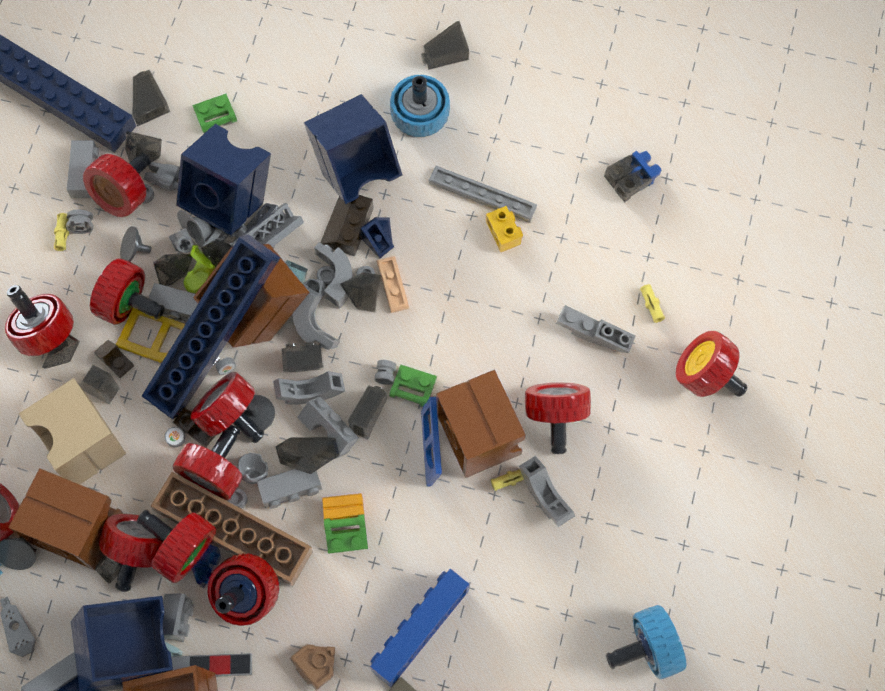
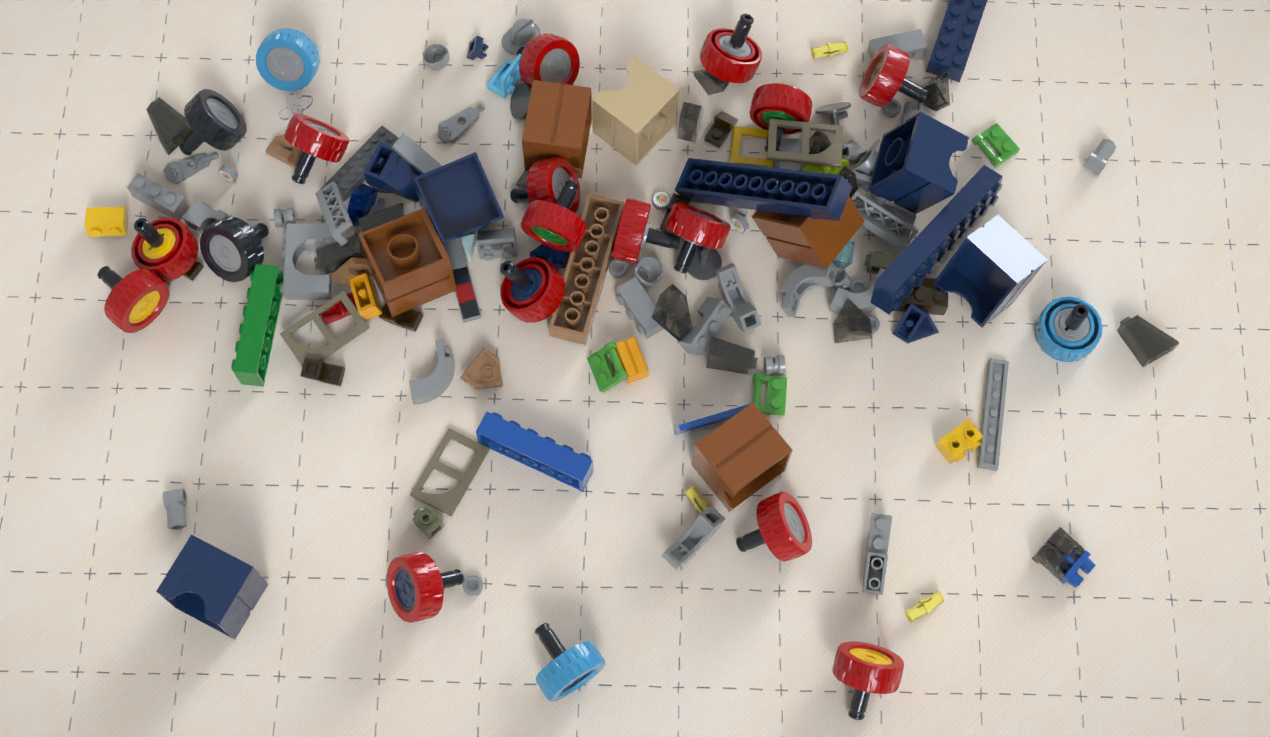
camera: 75 degrees right, 0 degrees up
light grey wheel [66,209,93,234] -> none
clear smoke slope [132,70,170,127] -> none
clear smoke slope [281,341,325,373] -> none
light nougat tile [377,256,409,313] -> none
none -> dark tan window [766,119,843,168]
none -> olive brick [864,251,894,274]
none -> dark blue brick [870,165,1003,315]
none -> light grey piece [1083,139,1117,175]

